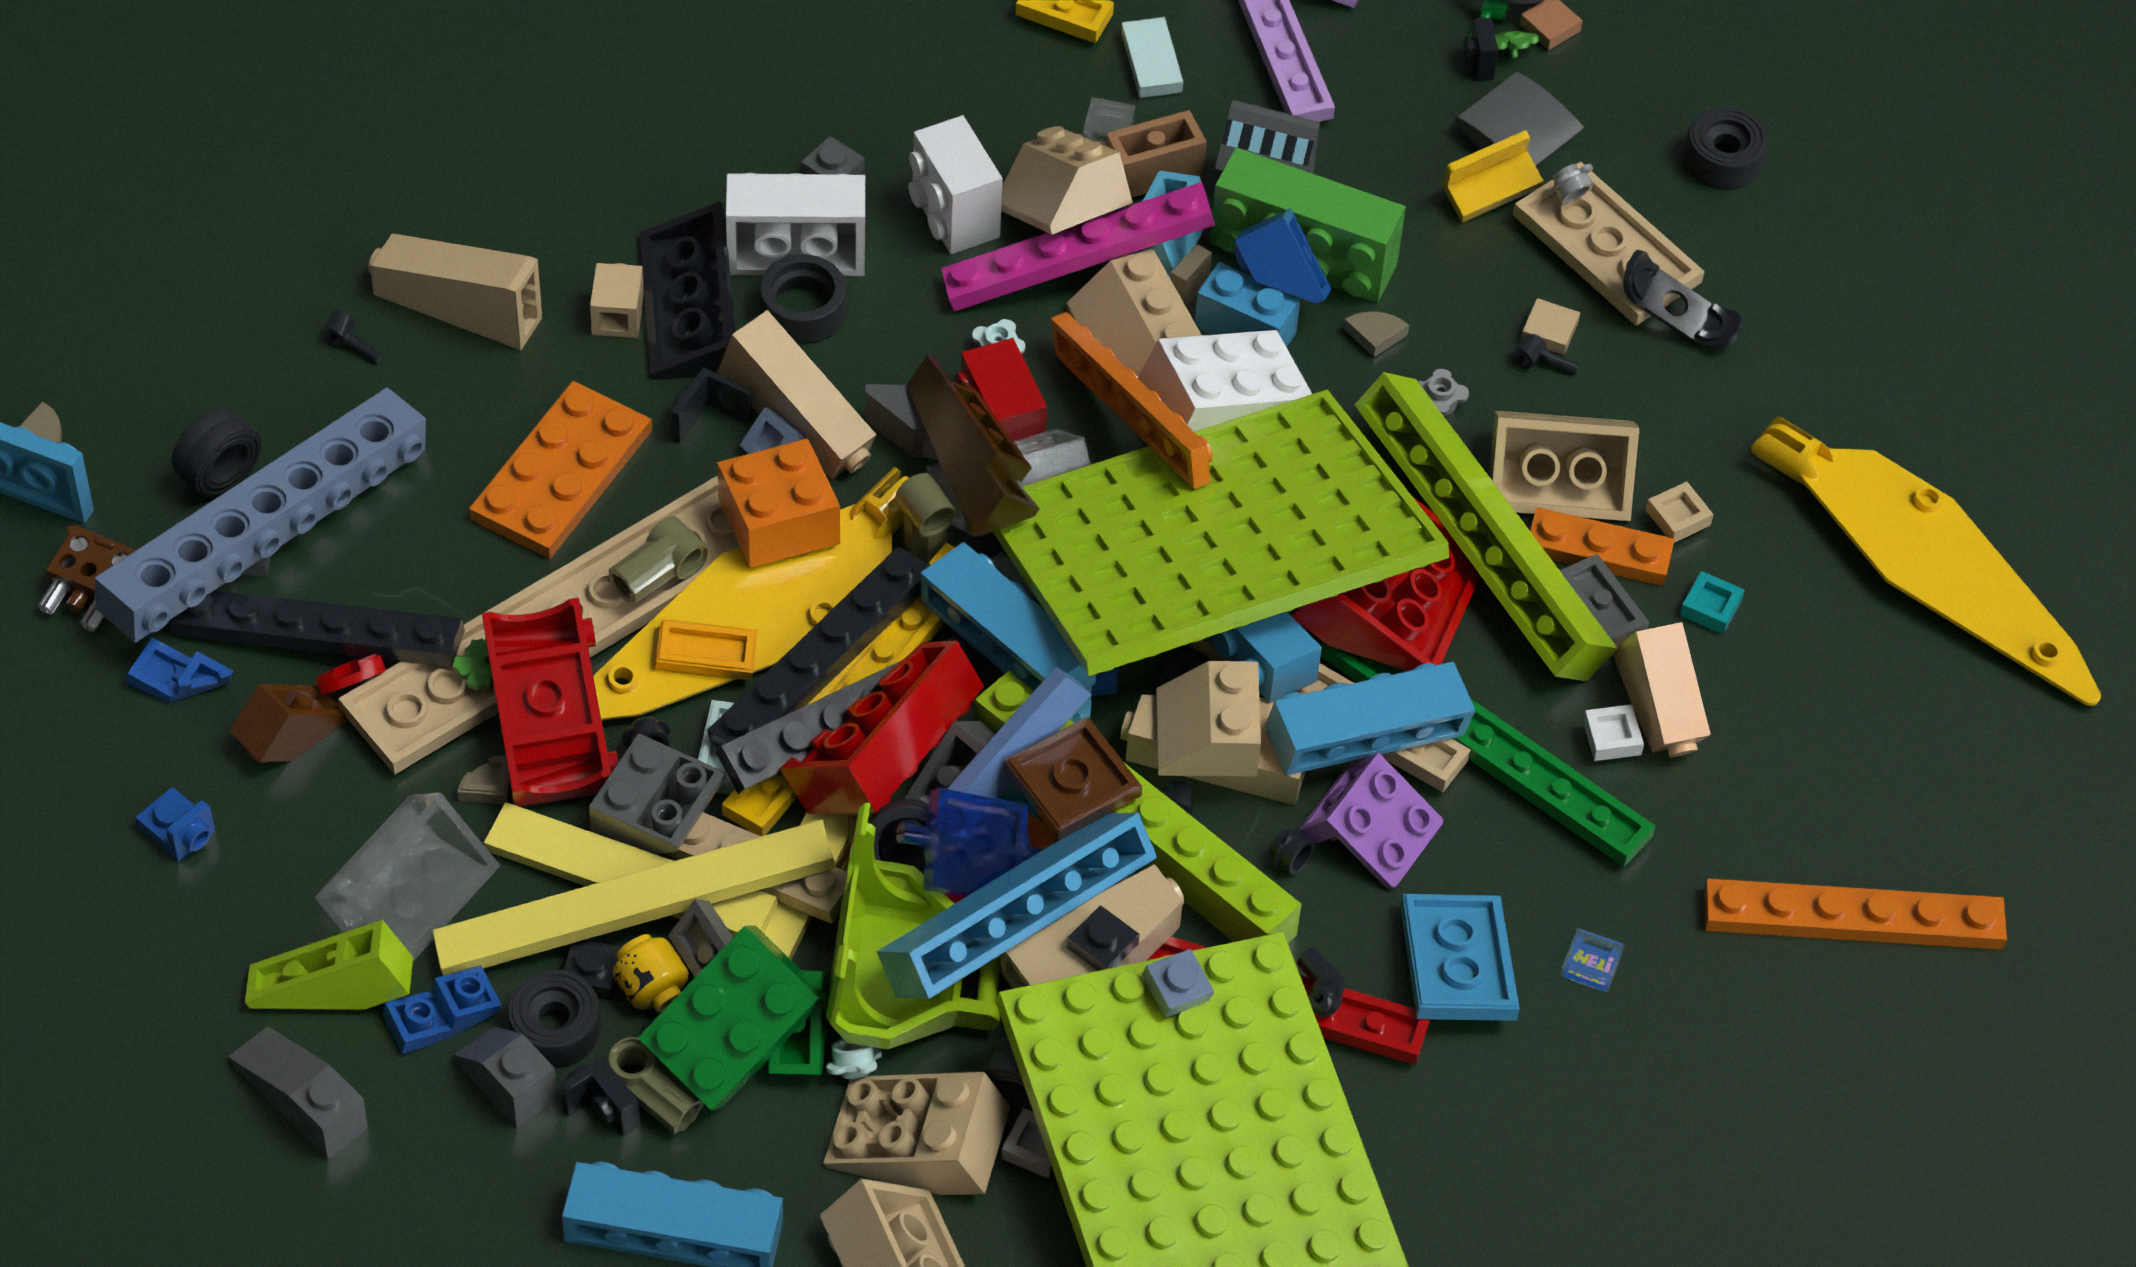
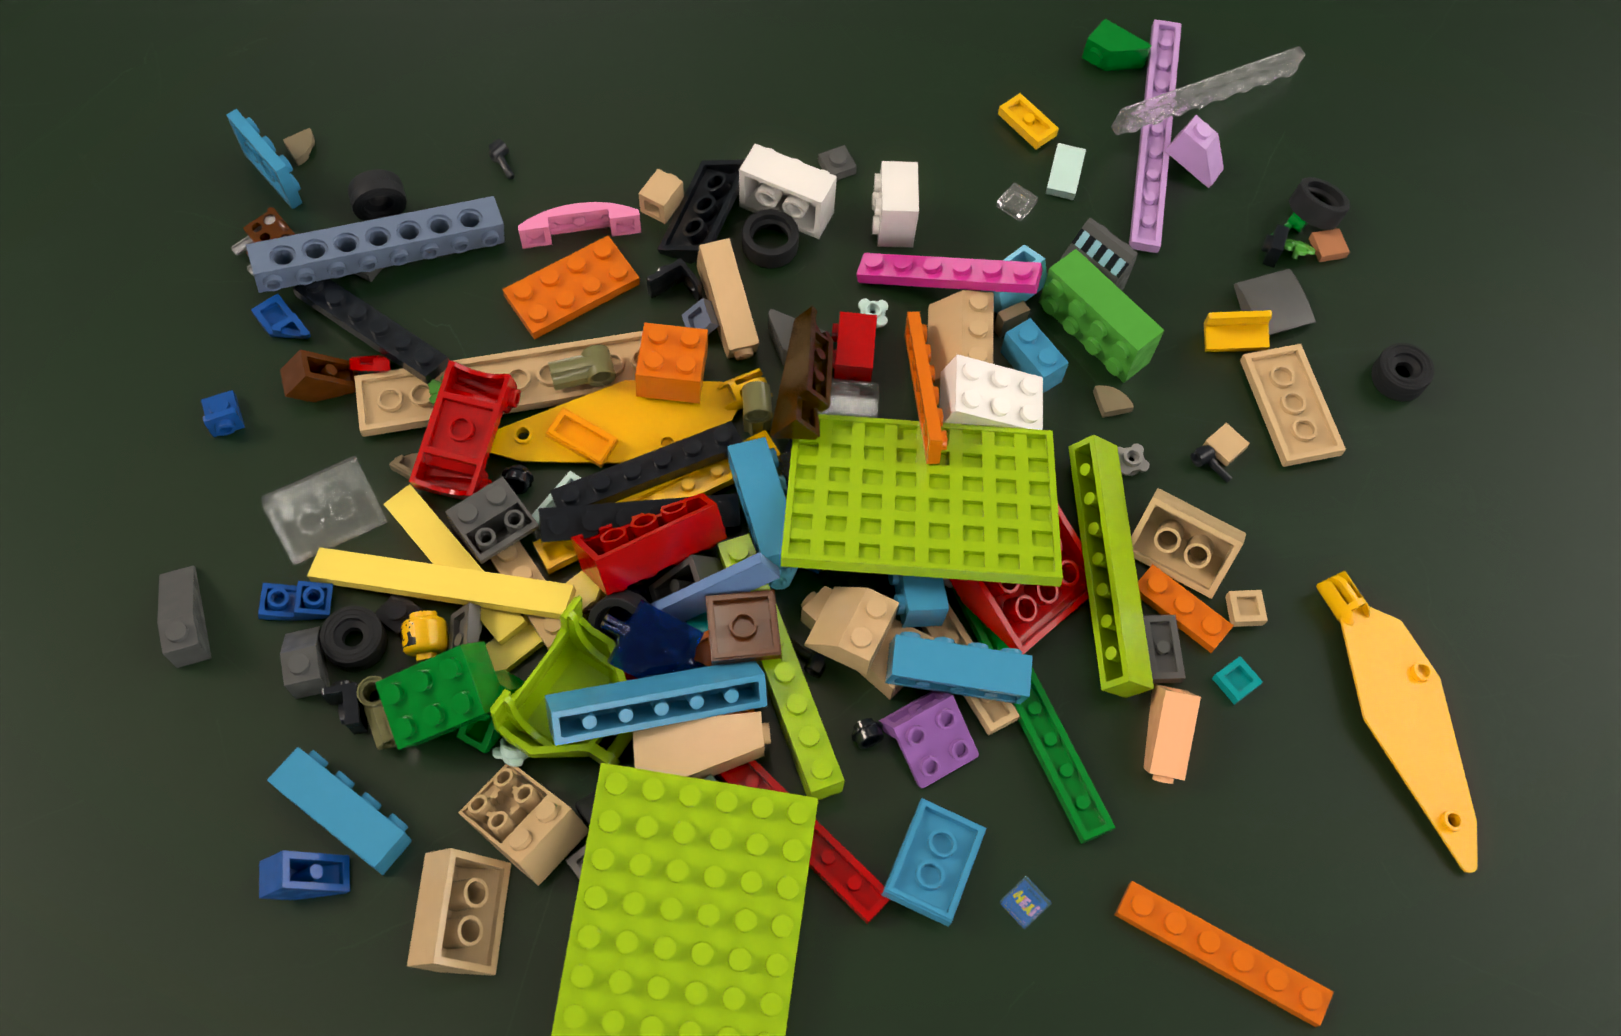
camera: 25 degrees right, 10 degrees up
lime slope [245,919,413,1010] -> none
tan slope [368,233,542,350] -> none
tan slope [1001,126,1133,234] -> none
black plate [1067,905,1140,971] -> none
medium nougat brick [1105,110,1207,198] -> none
sand blue plate [1142,949,1214,1018] -> none
blue slope [1234,208,1332,304] -> none
black arm [1296,947,1345,1017] -> none
light grey plate [1547,164,1593,204] -> none
white plate [1583,705,1644,761] -> none
black piece [1622,250,1744,349] -> none
none -> bright pink slope [518,202,641,249]

